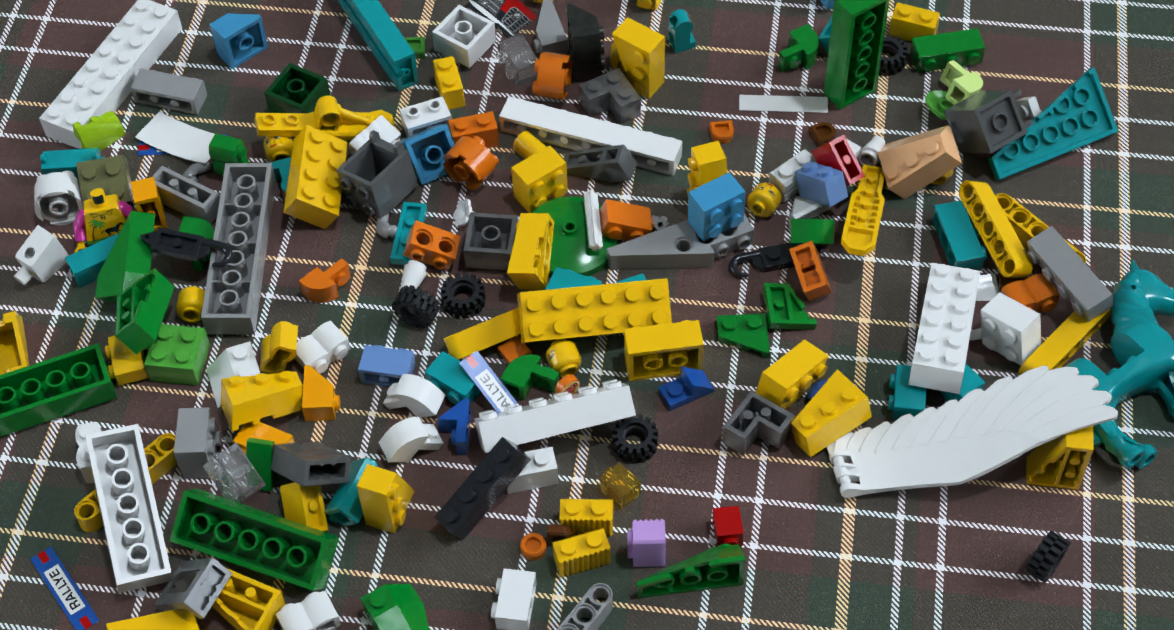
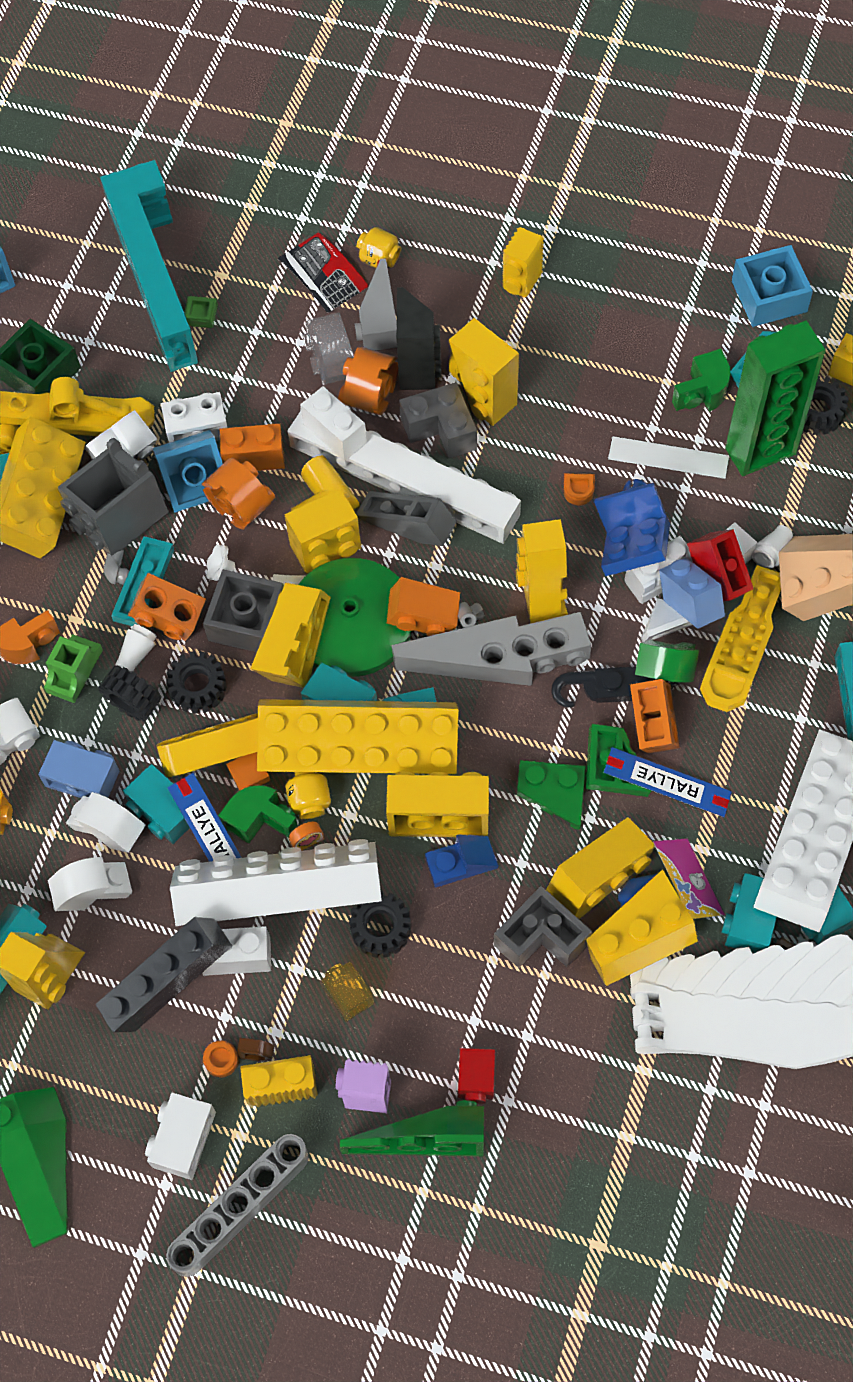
camera: 10 degrees right, 10 degrees up
white brick [432,5,496,68] -> none
yellow brick [432,56,465,110] -> none
blue slope [437,398,471,455] -> none
yellow brick [559,499,613,536] -> none
white axle [584,190,603,251] -> none
teal leg [668,9,696,53] -> none
dark azure brick [688,172,746,241] -> none
yellow head [747,182,782,218] -> none
reddish brown tile [808,122,836,147] -> none
none -> bright green brick [44,634,103,703]
none -> white brick [300,386,367,461]
none -> blue plate [594,479,670,576]
none -> sticker [604,747,732,817]
none -> sticker [653,839,725,919]

